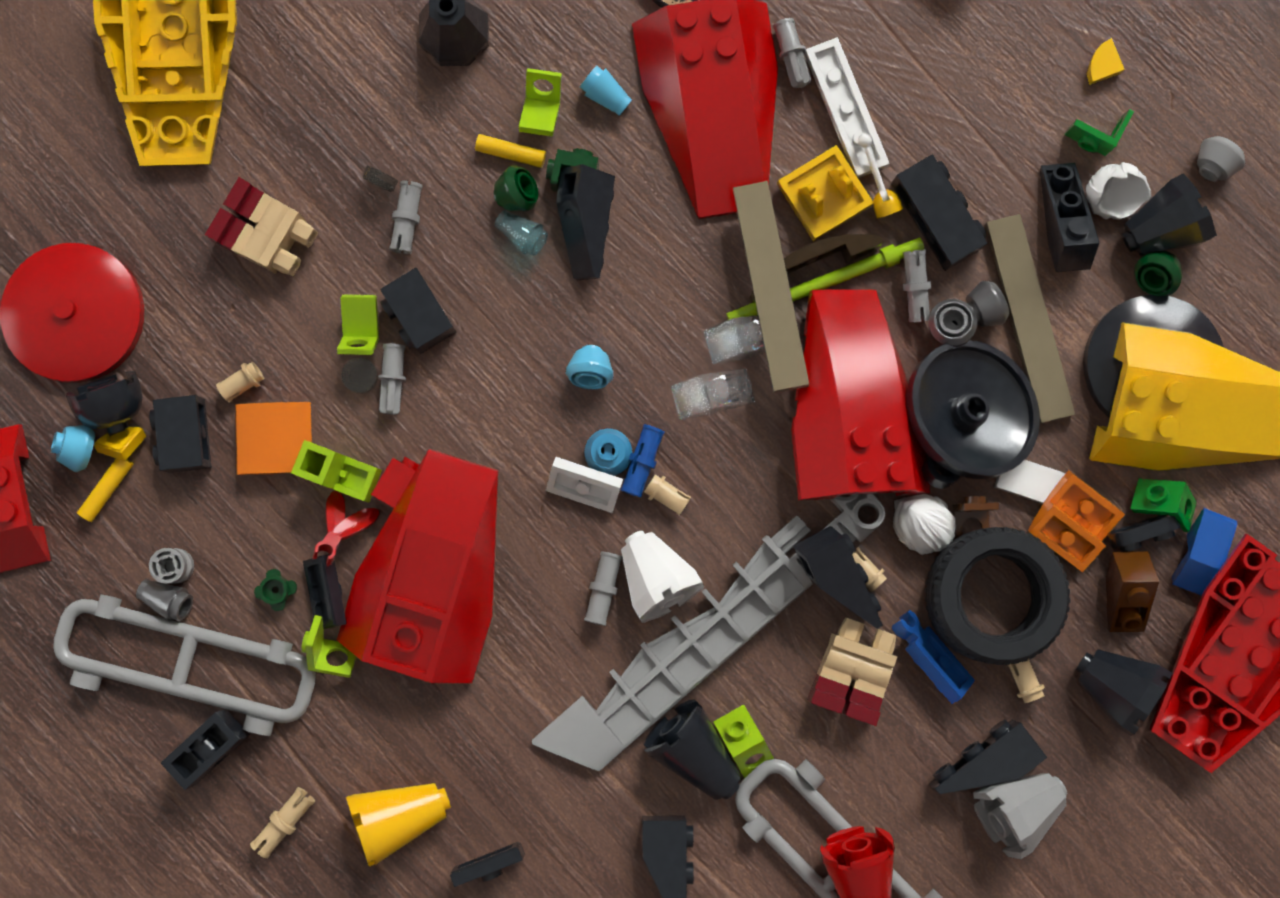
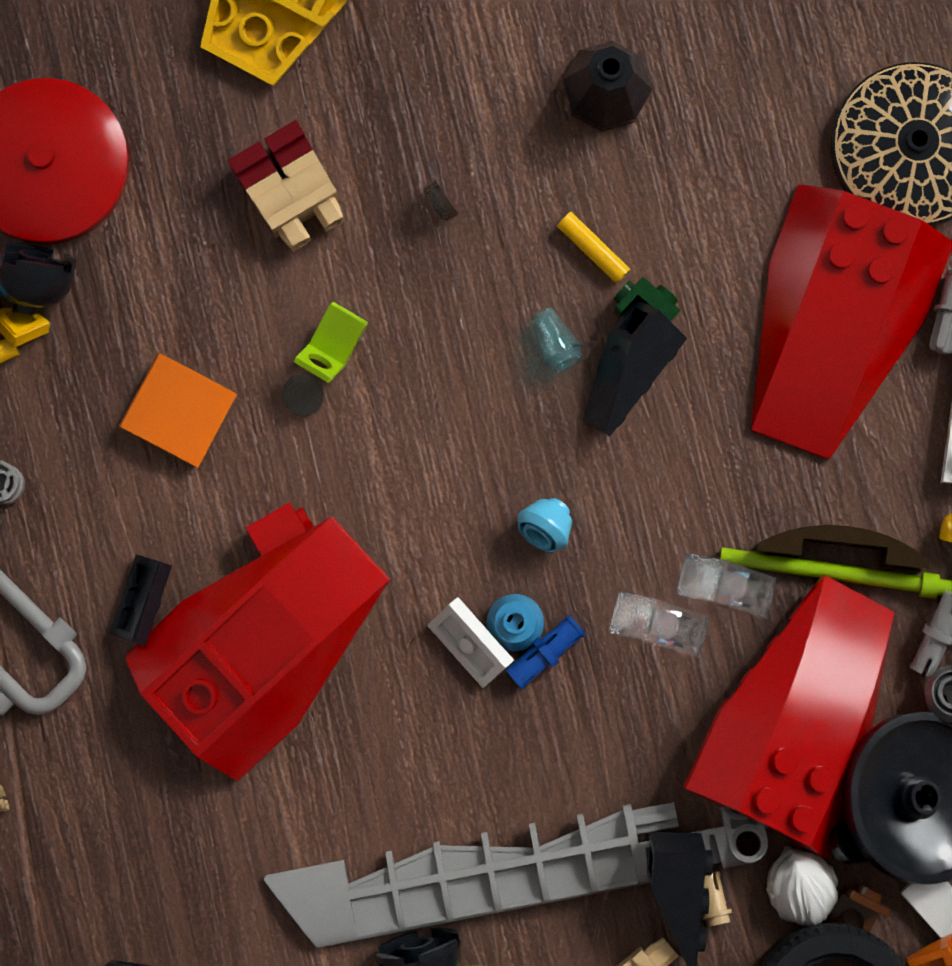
camera: 35 degrees right, 0 degrees up
black brick [149,395,212,473] -> none
tan pin [216,362,264,403] -> none
dark green plate [254,569,297,611] -> none
lime brick [291,440,382,503] -> none
lime bracket [301,615,356,678] -> none
red piece [313,491,379,566] -> none
yellow cone [346,783,451,867] -> none
light grey axle [378,343,406,415] -> none
black brick [380,268,456,354] -> none
light grey pin [389,181,423,254] -> none
dark green cone [493,165,539,211] -> none
lime bracket [519,68,562,137] -> none
medium azure cone [580,66,632,116] -> none
light grey pin [584,551,623,626] -> none
white cone [621,531,704,623] -> none
tan pin [644,475,691,515] -> none
dark tan tile [733,181,809,393] -> none
yellow plate [777,145,874,242] -> none

